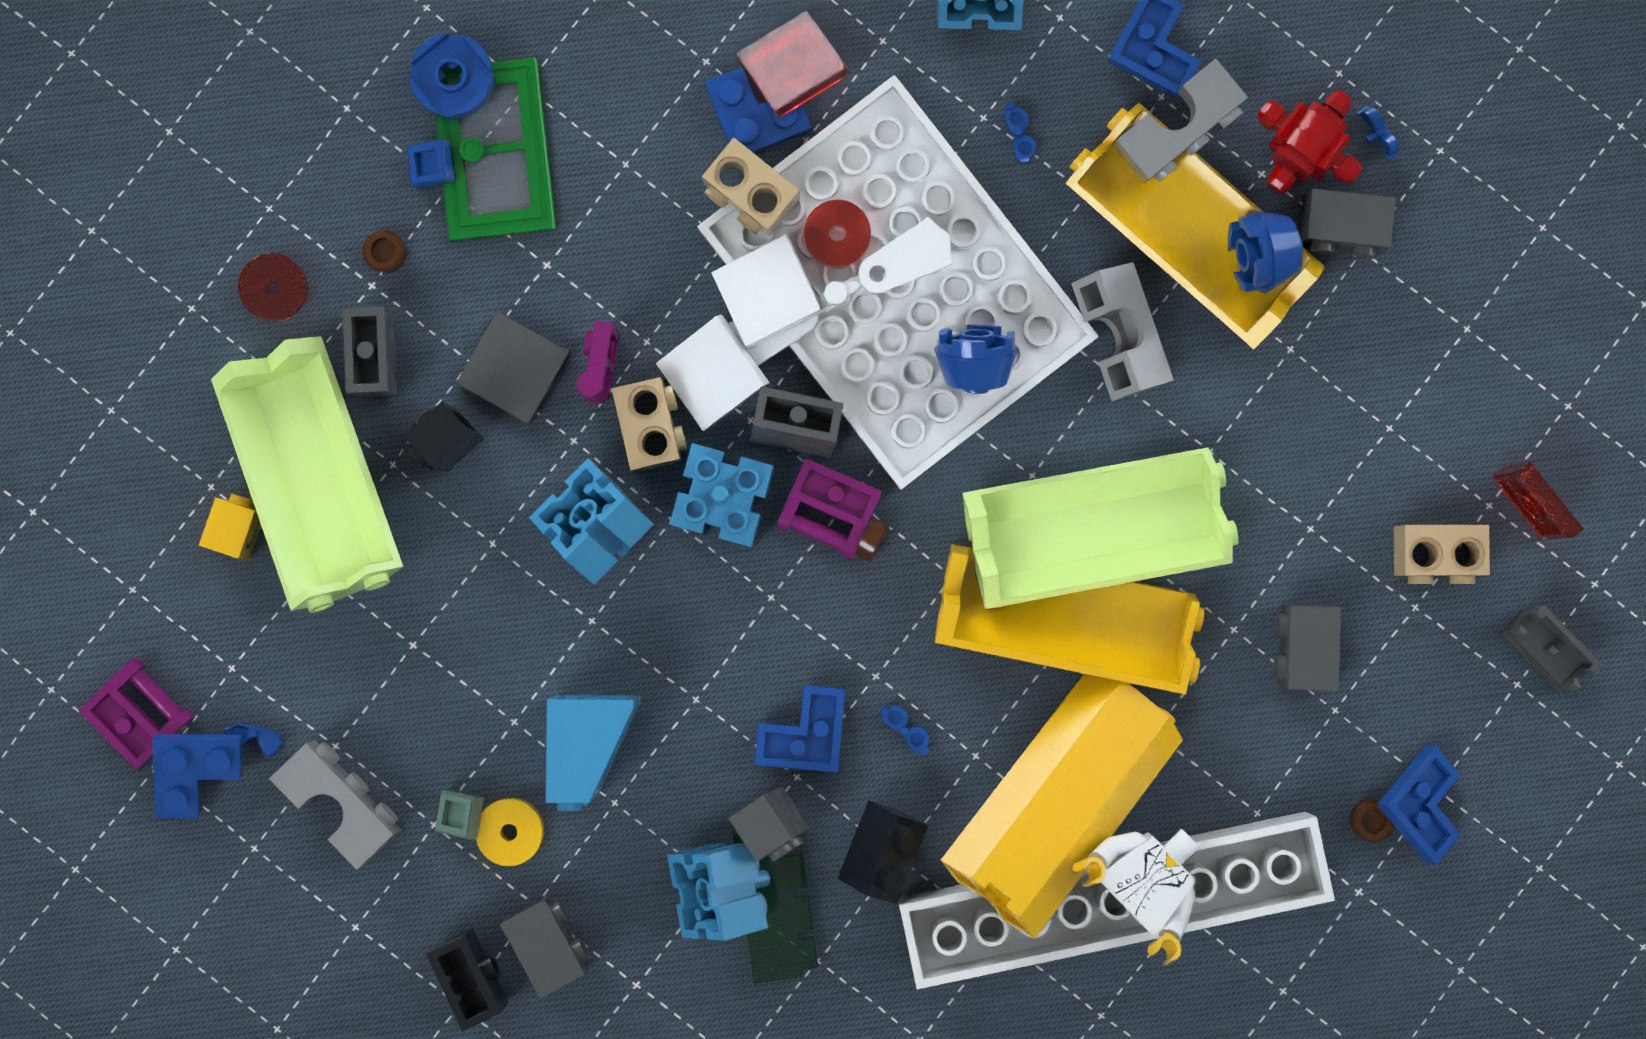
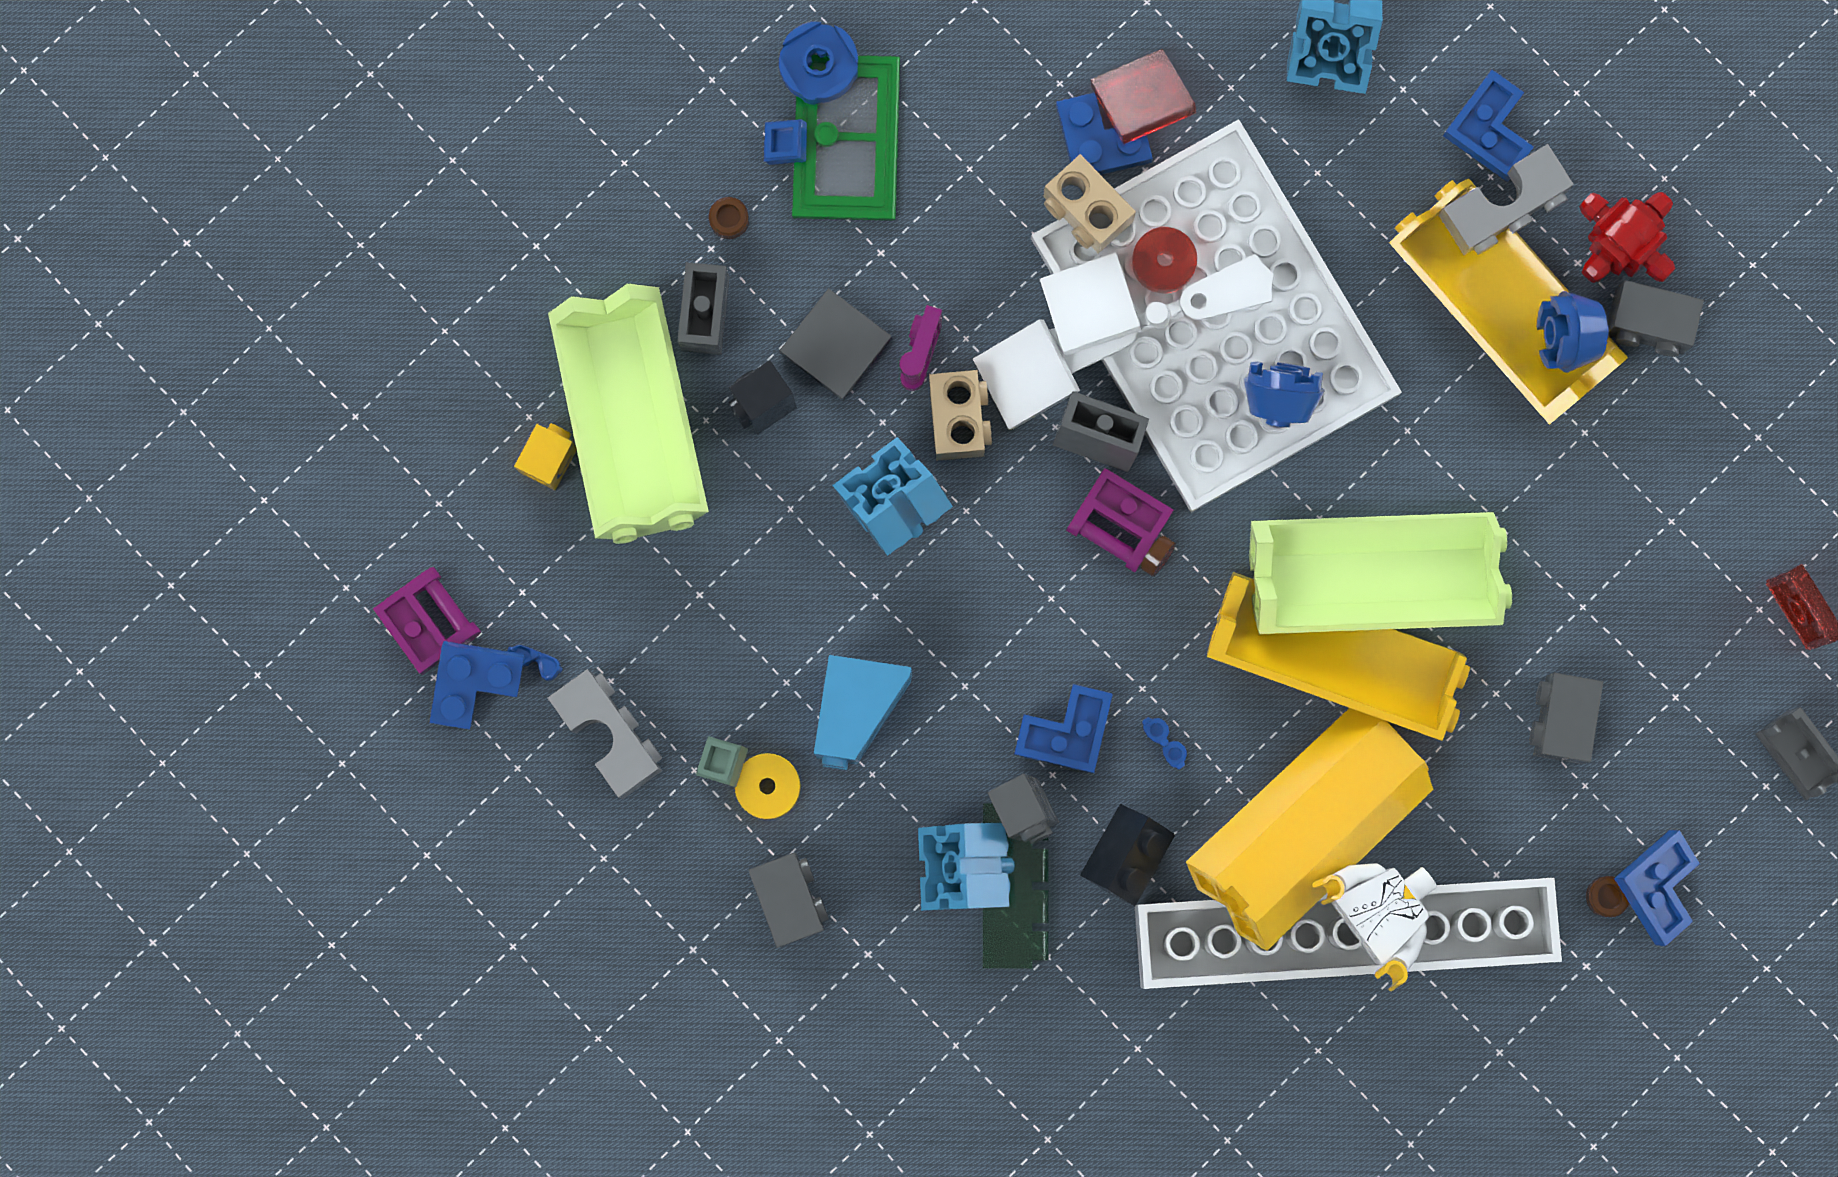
camera: 10 degrees right, 5 degrees down
clear red piece [238,253,308,321] -> none
black brick [426,928,508,1032] -> none
dark azure brick [669,443,775,548] -> none
blue piece [1004,103,1036,166] -> none
light grey arch [1071,262,1174,401] -> none
blue piece [1356,106,1399,161] -> none
tan brick [1394,525,1490,584] -> none

